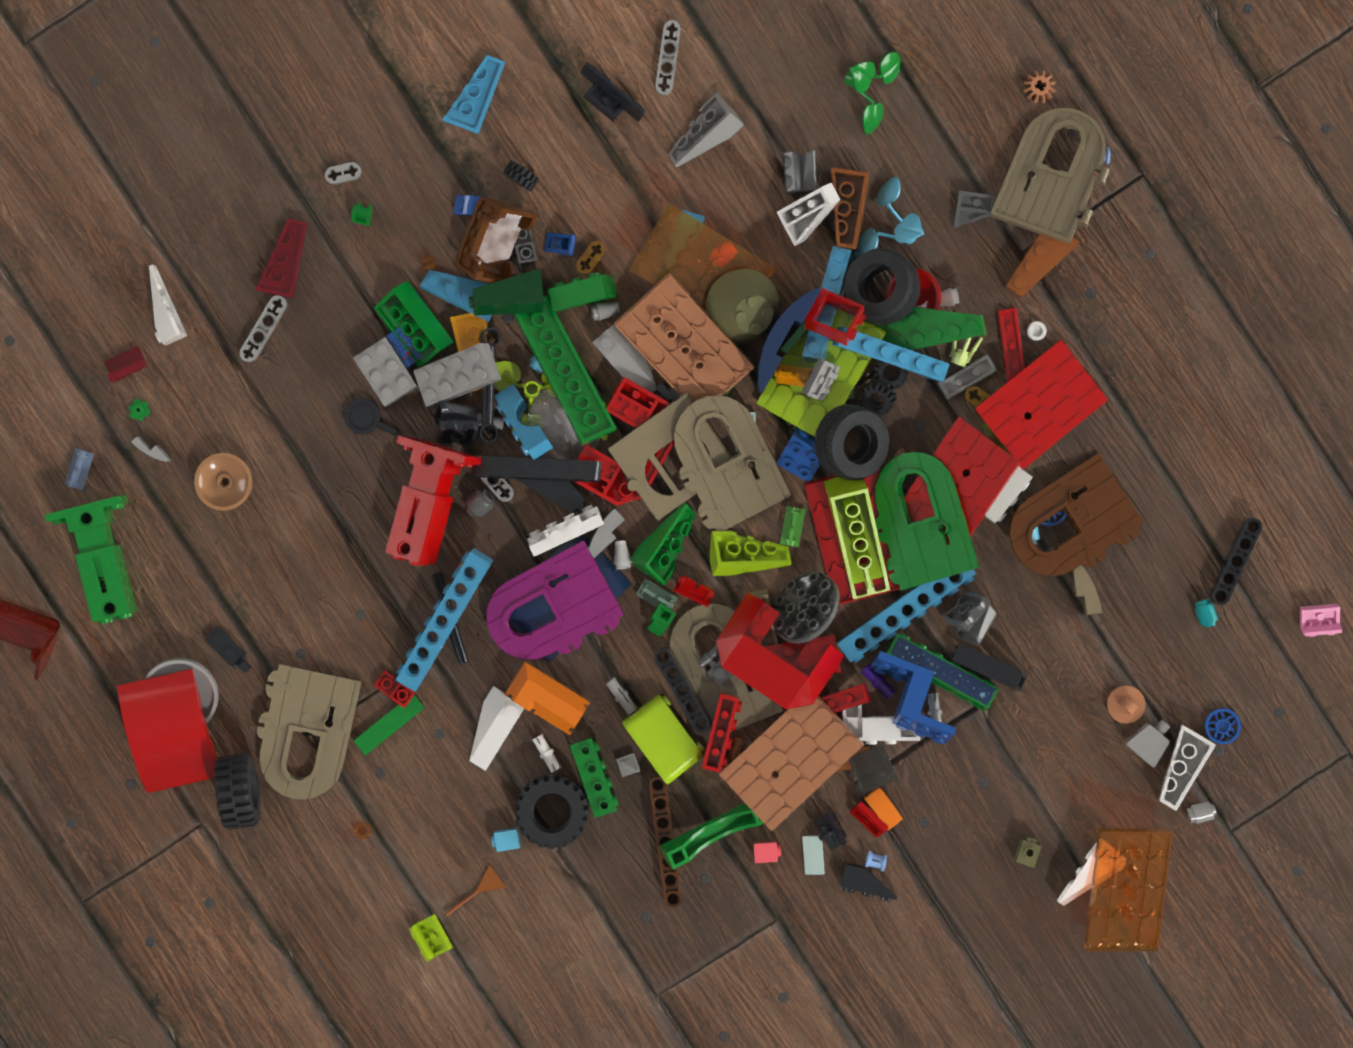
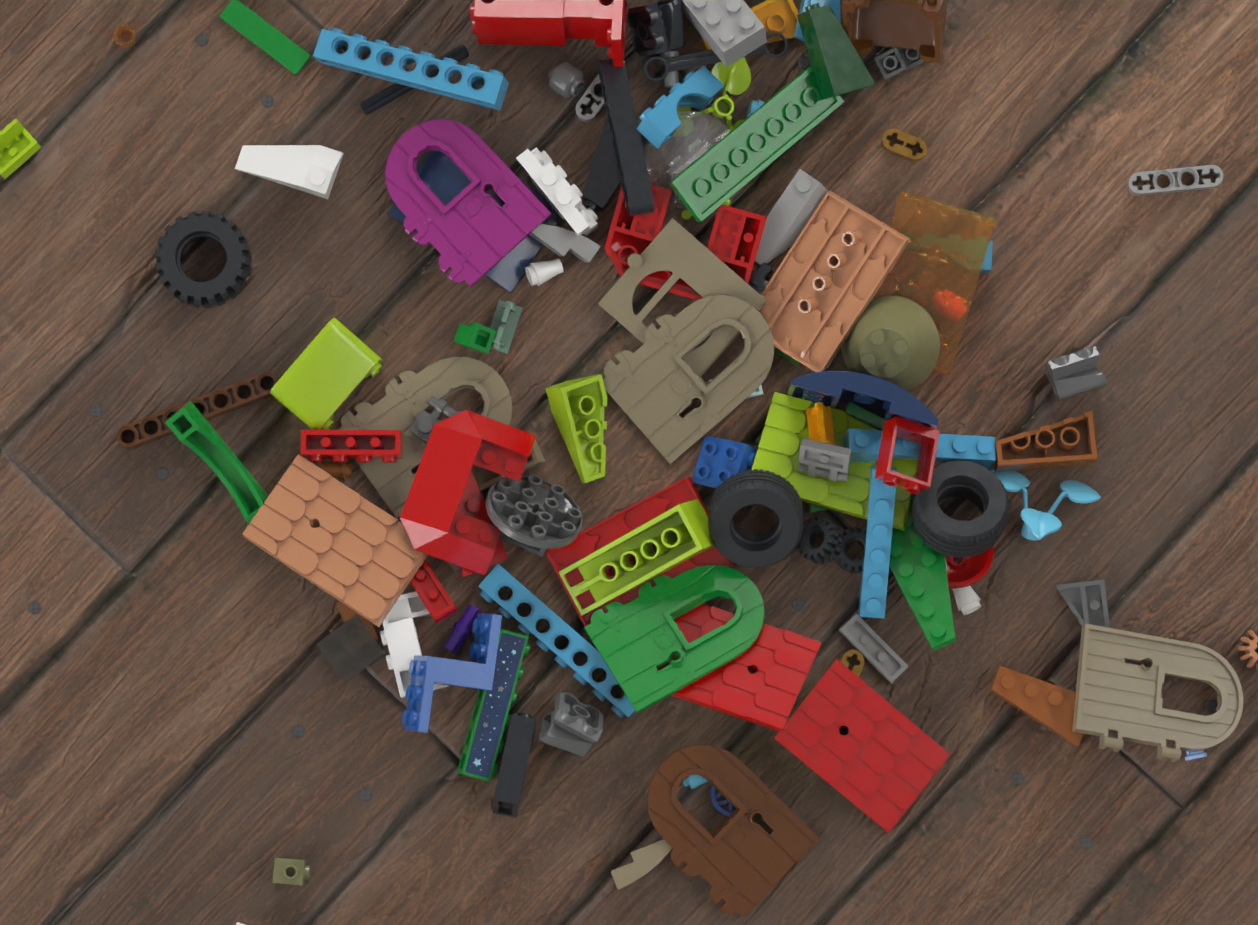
camera: 75 degrees right, 5 degrees down
red slope [373,671,415,708] -> none
dark orange piece [445,865,506,916] -> none
medium azure brick [491,827,521,852] -> none
black tyre [503,160,540,192] -> none
orange brick [504,661,591,735] -> none
white pin [532,734,561,773] -> none
blue slope [544,232,577,257] -> none
green wedge [548,272,618,312] -> none
green brick [570,737,619,818] -> none
black bracket [580,62,646,122] -> none
light grey cone [590,302,620,322] -> none
light grey pin [605,677,637,715] -> none
light grey tile [616,753,641,777] -> none
green wedge [630,503,696,586] -> none
black beam [654,646,712,732] -> none
light grey wedge [668,92,744,167] -> none
red hinge [673,575,715,608] -> none
coral brick [753,840,781,863] -> none
white wedge [777,183,840,246] -> none
bright green hinge [780,506,806,547] -> none
light aqua slope [802,835,825,875] -> none
black hips [814,813,847,851] -> none
black slope [839,862,897,902] -> none
green plant [845,52,900,135] -> none
red tile [849,801,889,838] -> none
orange slope [864,786,903,831] -> none
light blue bush [865,851,887,872] -> none
light grey pin [927,693,943,722] -> none
yellowish green plant [949,337,983,367] -> none
white wedge [985,467,1033,523] -> none
red tile [997,307,1025,382] -> none
white tile [1027,321,1047,341] -> none

